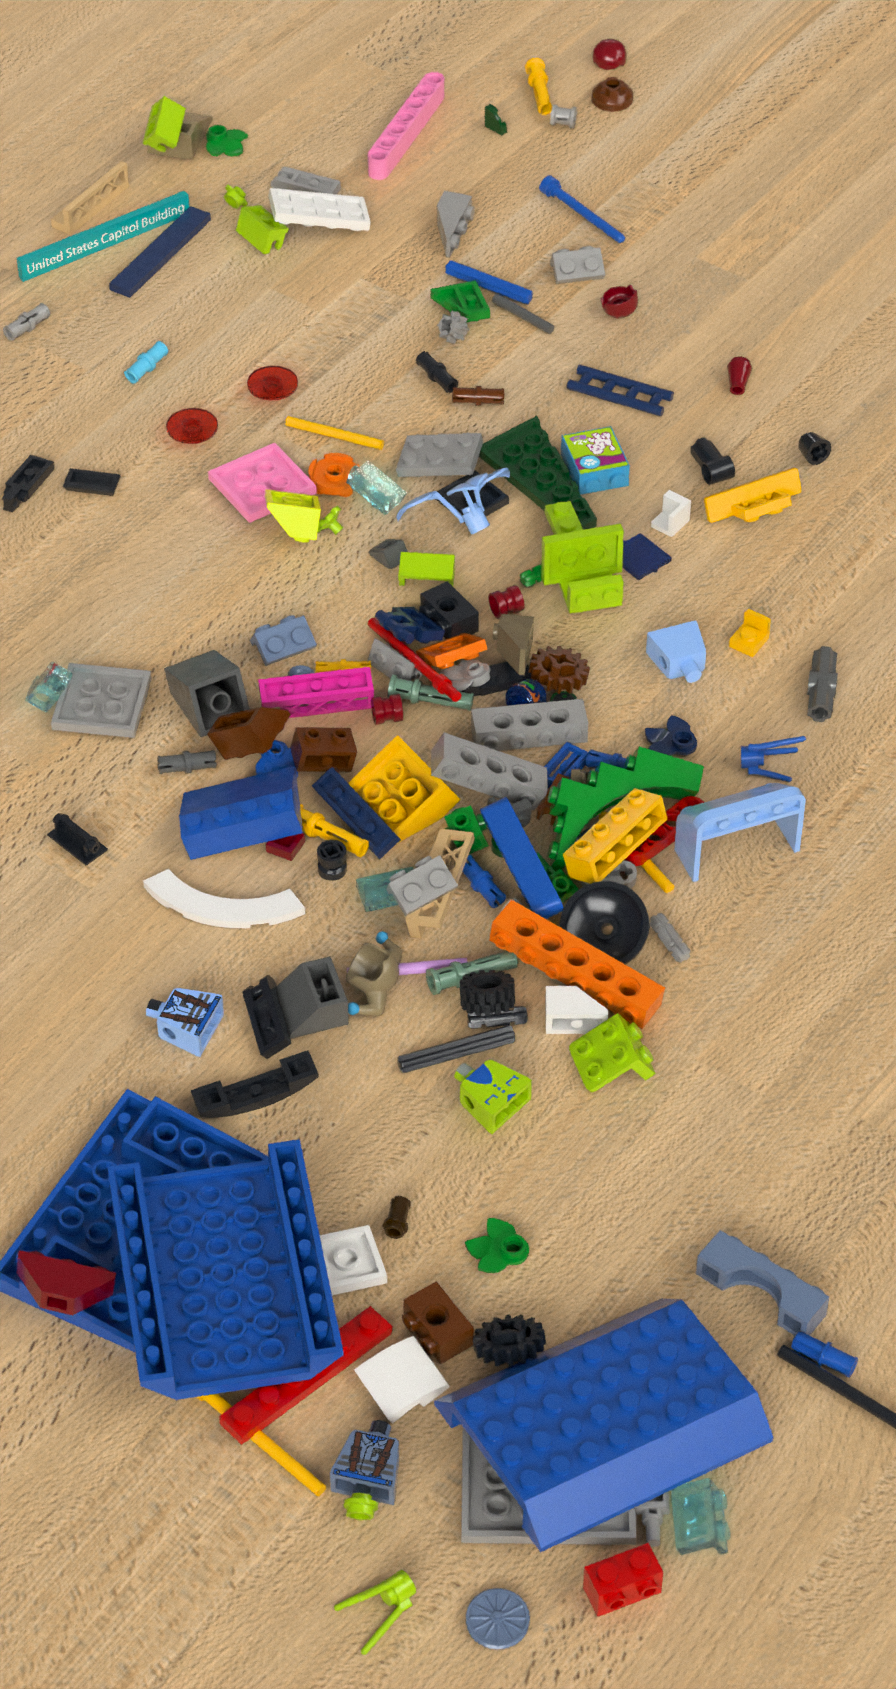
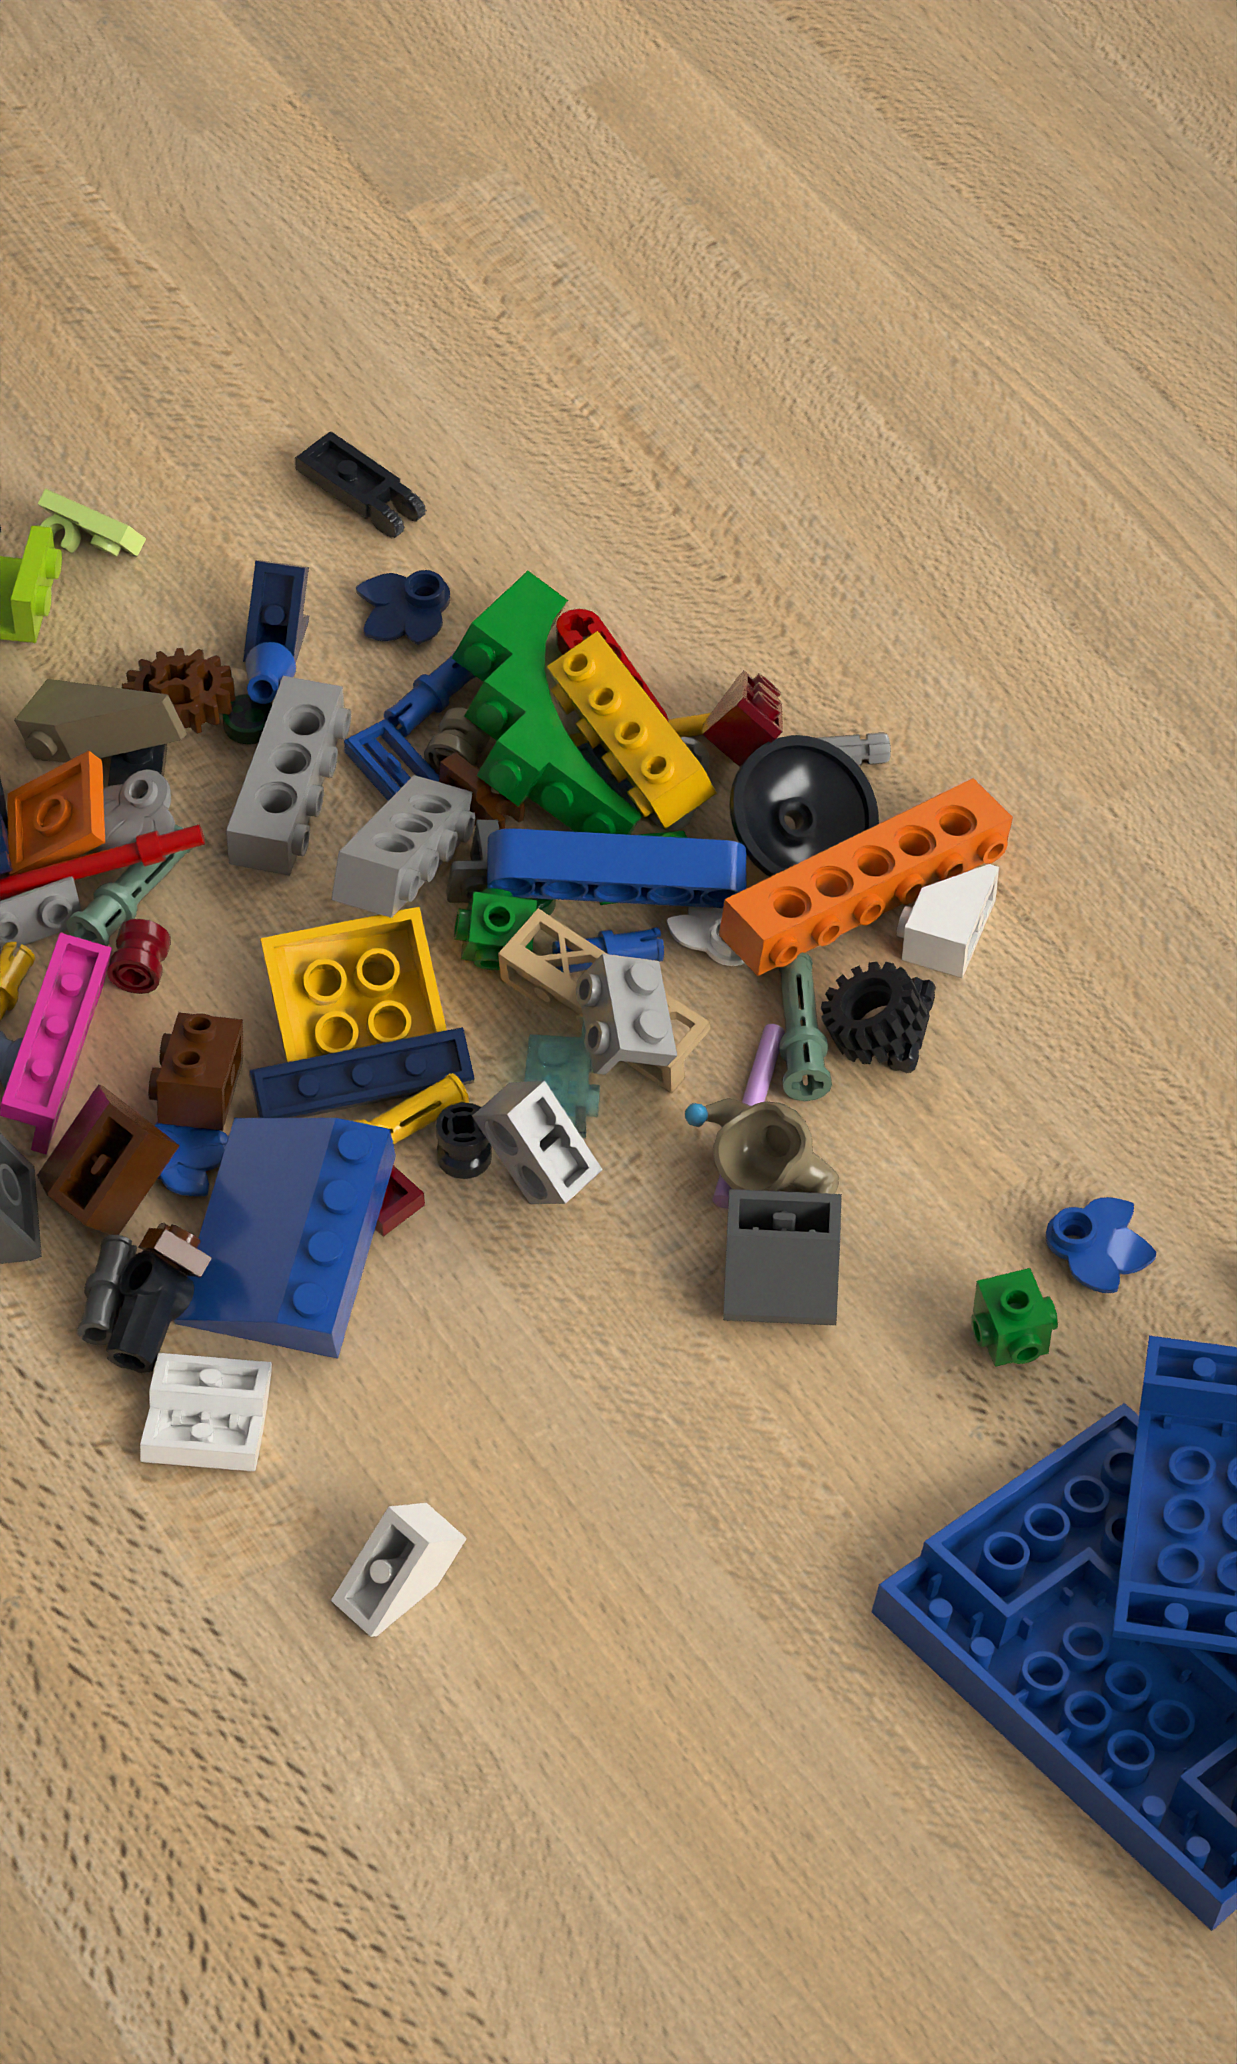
camera: 70 degrees left, 5 degrees up
black hinge [47,813,108,866] -> none
white tile [143,869,305,928] -> none
light blue torso [146,988,224,1057] -> none
black slope [191,1050,319,1118] -> none
black plate [242,975,292,1059] -> none
black axle [397,1025,515,1073] -> none
lime torso [454,1060,532,1134] -> none
clear blue head [505,678,547,706] -> none
lime bracket [569,1013,656,1092] -> none
light blue torso [646,620,706,683] -> none
light blue windscreen [674,783,806,882] -> none
yellow bracket [729,609,771,657] -> none
blue plant [741,736,806,782] -> none
dark grey piece [807,646,838,722] -> none
none -> yellowish green plate [38,488,146,557]
none -> black piece [106,1250,195,1373]
none -> plate [138,1223,212,1277]
none -> white slope [140,1353,272,1472]
none -> dark blue slope [243,560,309,663]
none -> blue cone [245,642,296,704]
none -> black hinge [295,431,427,538]
none -> white slope [331,1503,467,1637]
none -> light grey brick [472,1081,603,1204]
none -> dark red slope [702,670,783,767]
none -> green brick [971,1268,1058,1367]
none -> blue plate [1046,1197,1156,1293]

